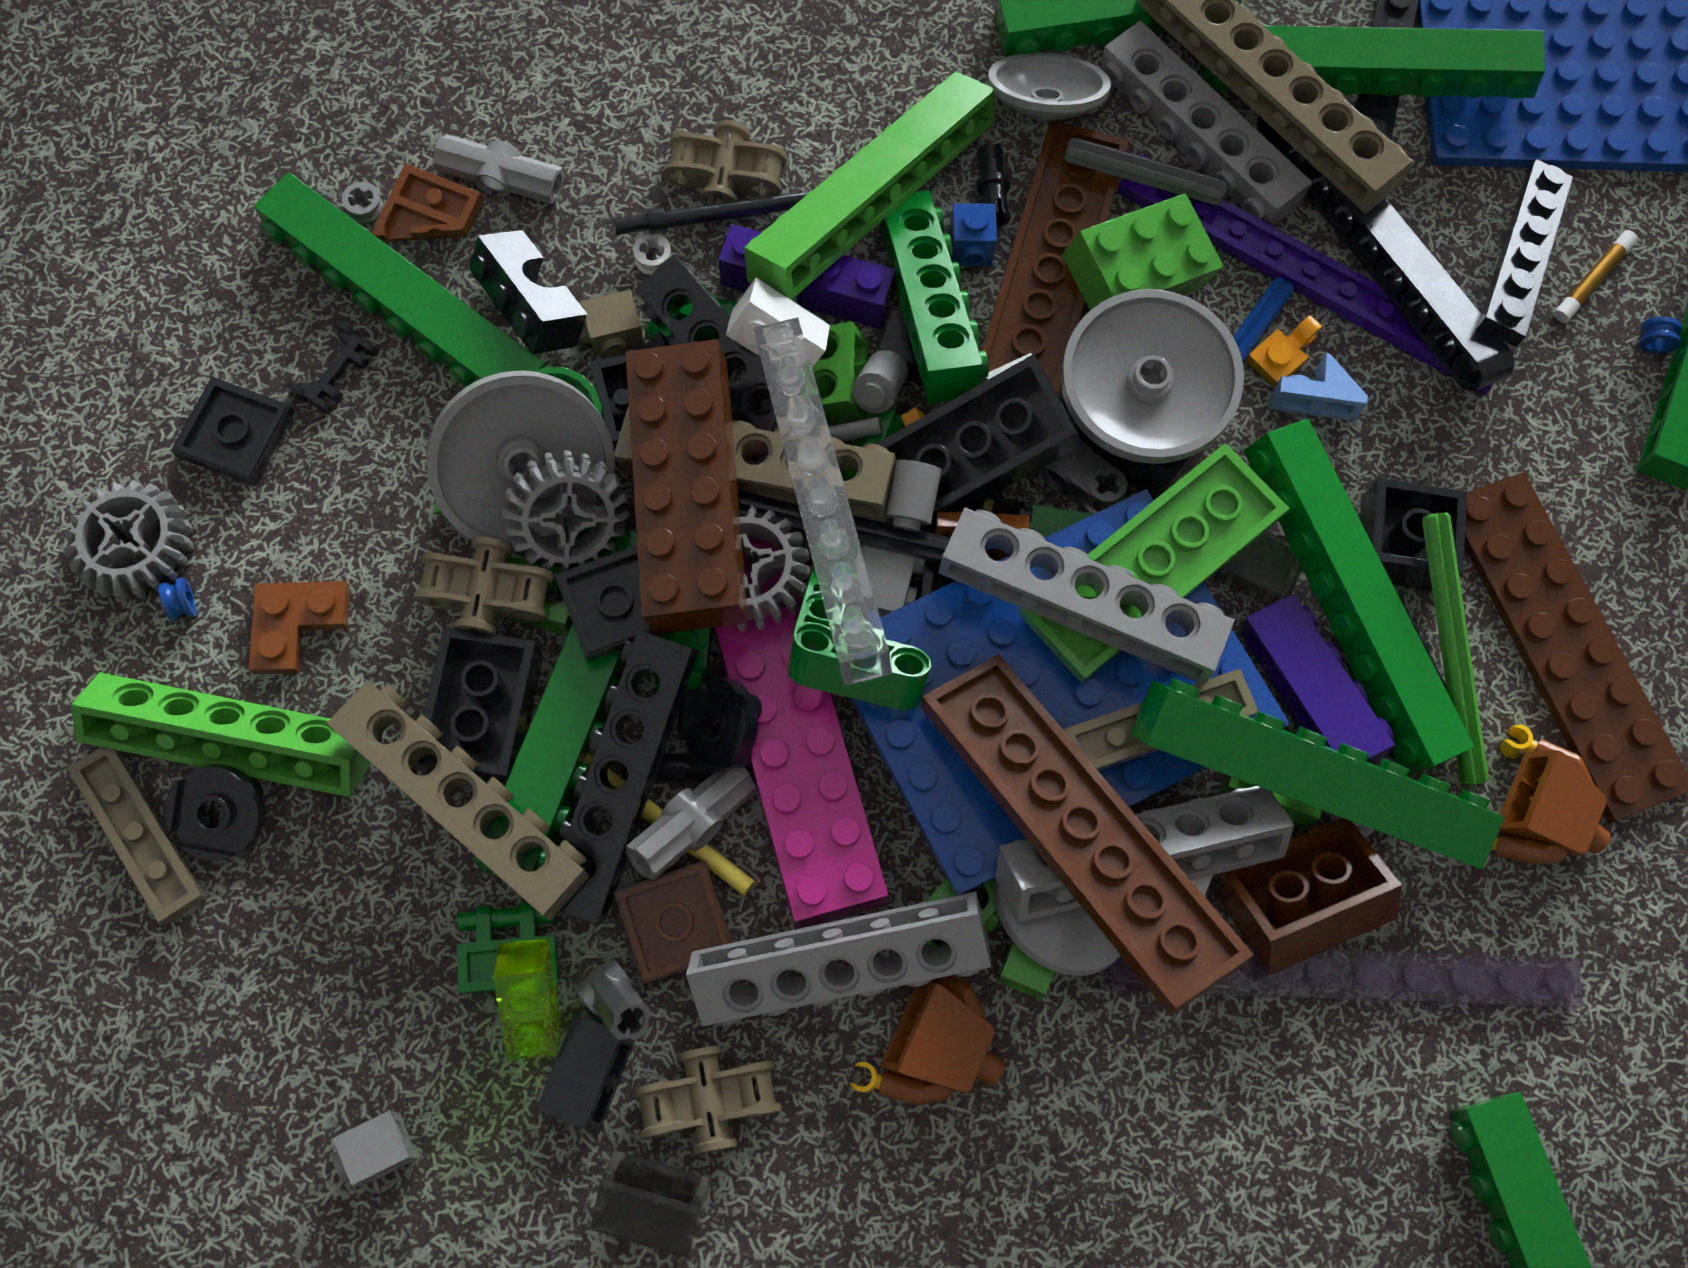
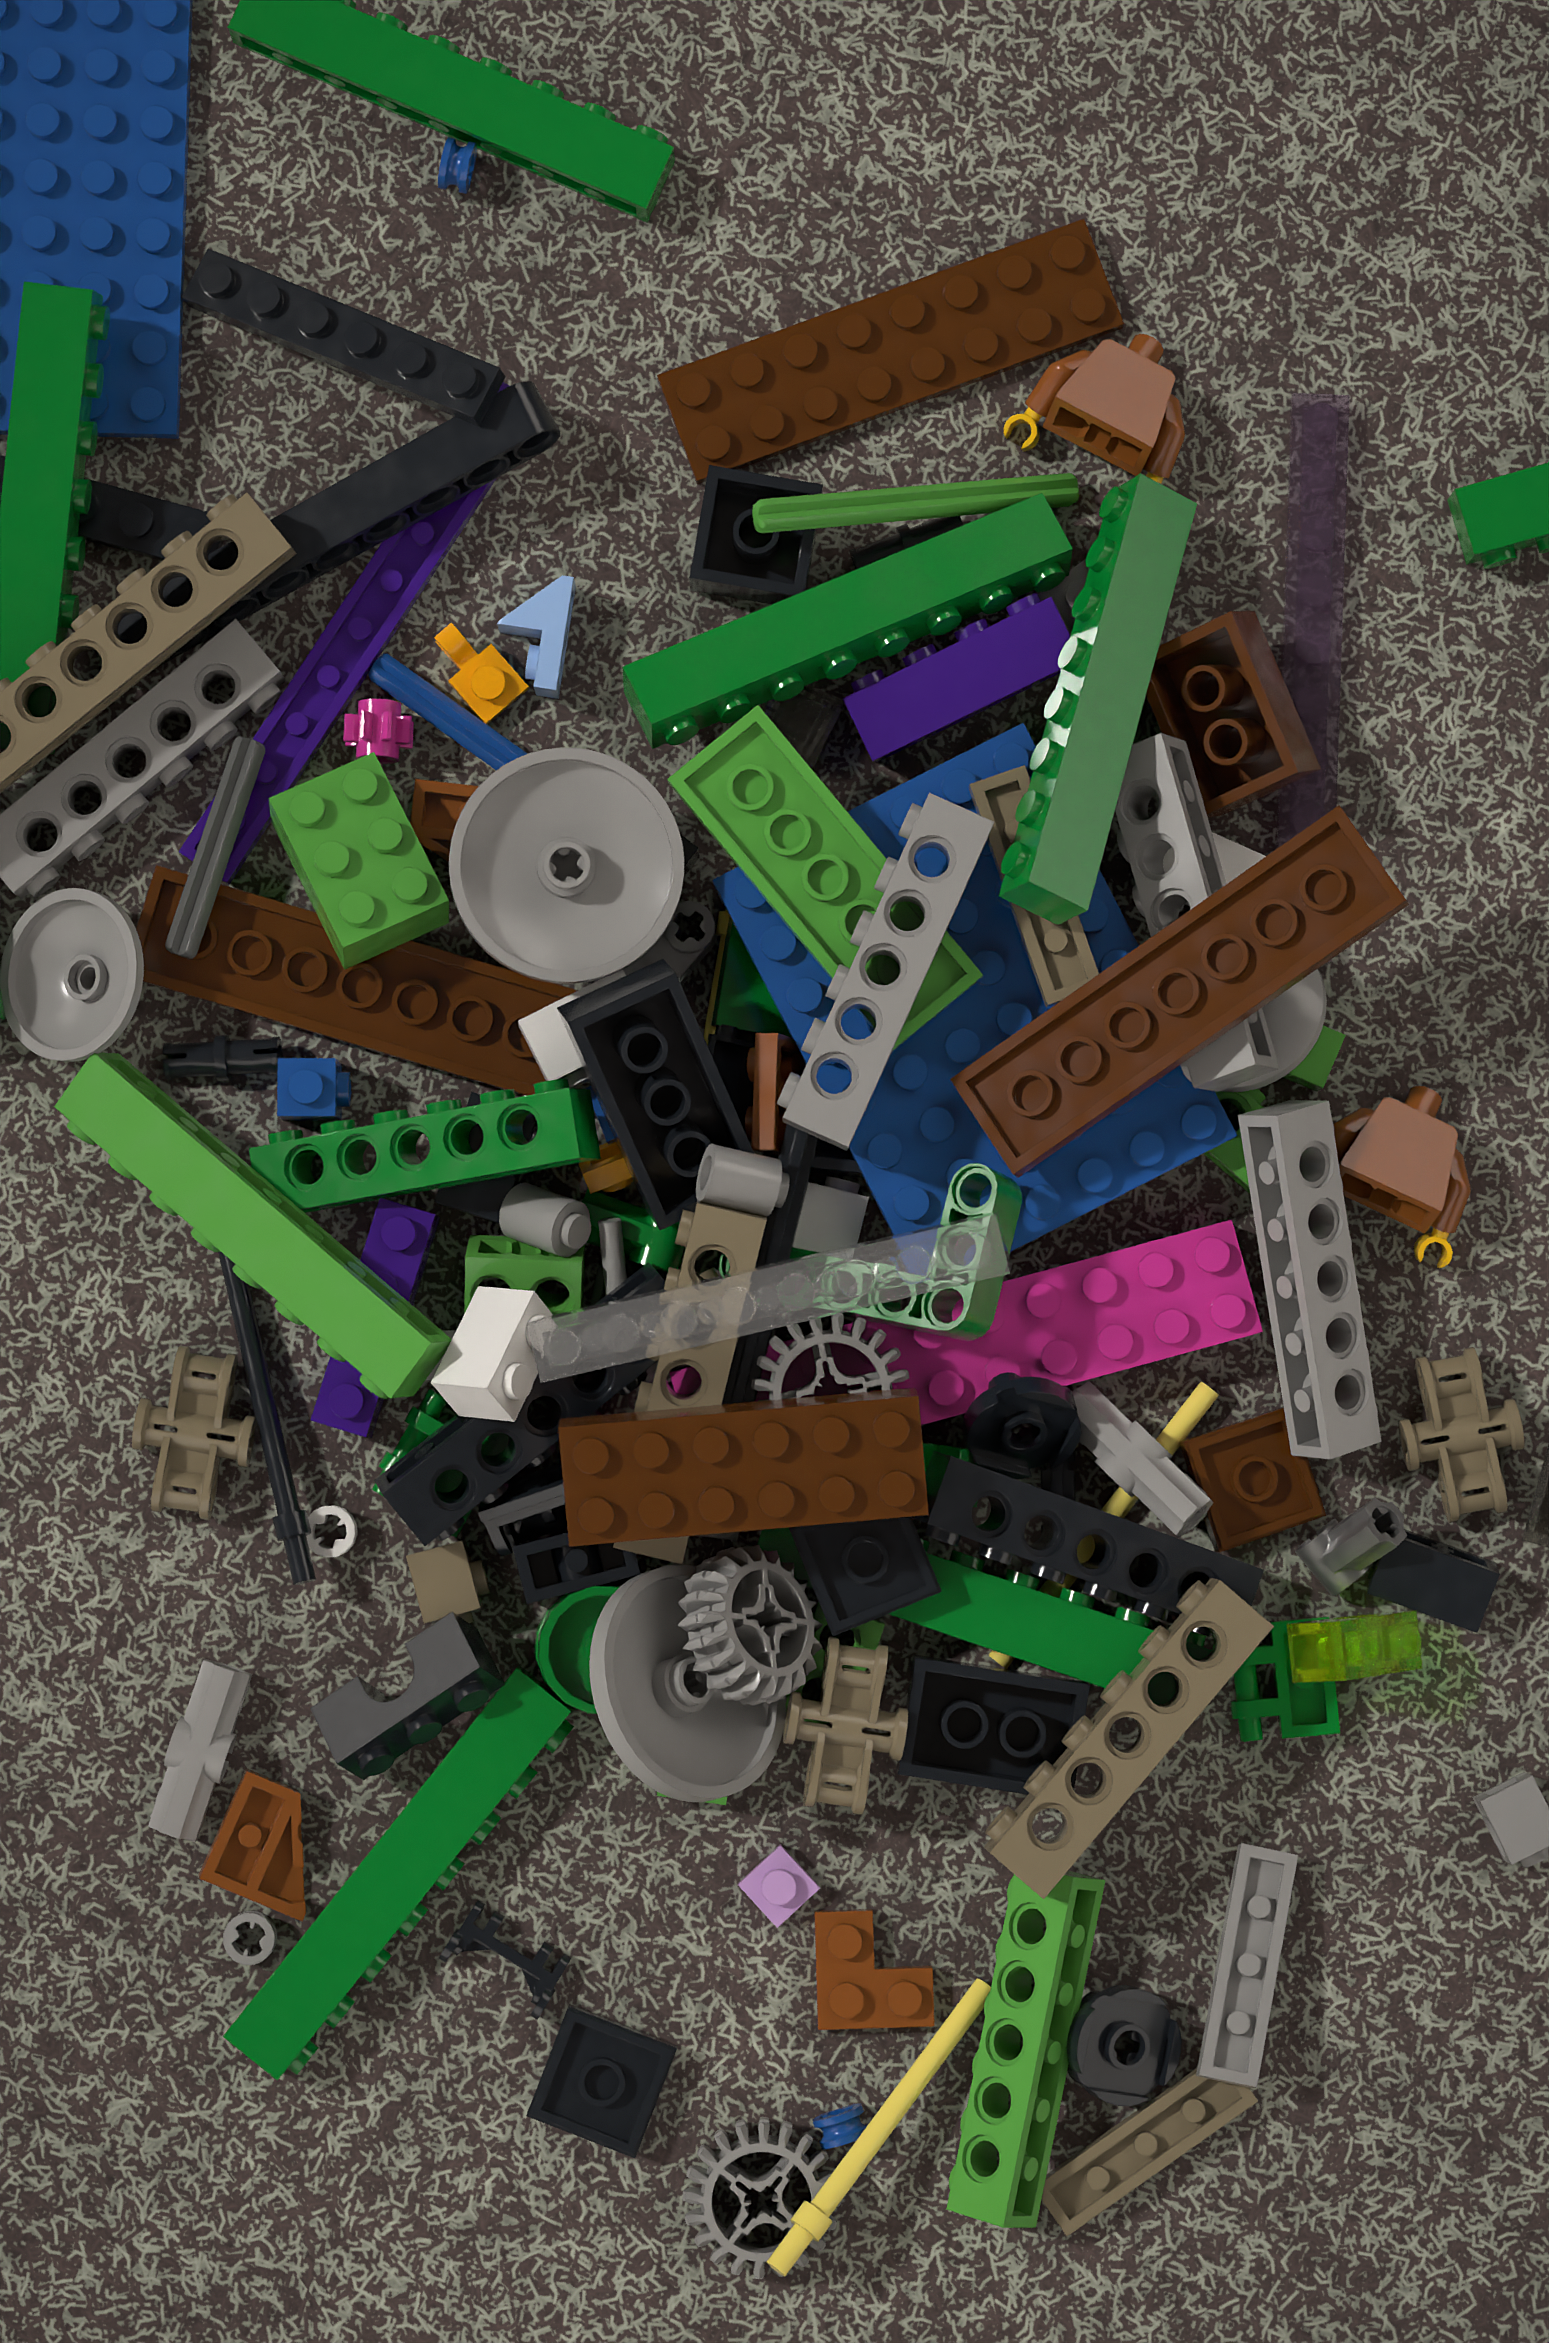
camera: 85 degrees left, 15 degrees up
pearl gold bar [1553,230,1638,324] -> none
none -> dark pink gear [343,699,414,764]
none -> lavender plate [738,1844,820,1928]
none -> light yellow bar [767,1978,991,2276]
none -> light grey plate [1196,1843,1298,2088]

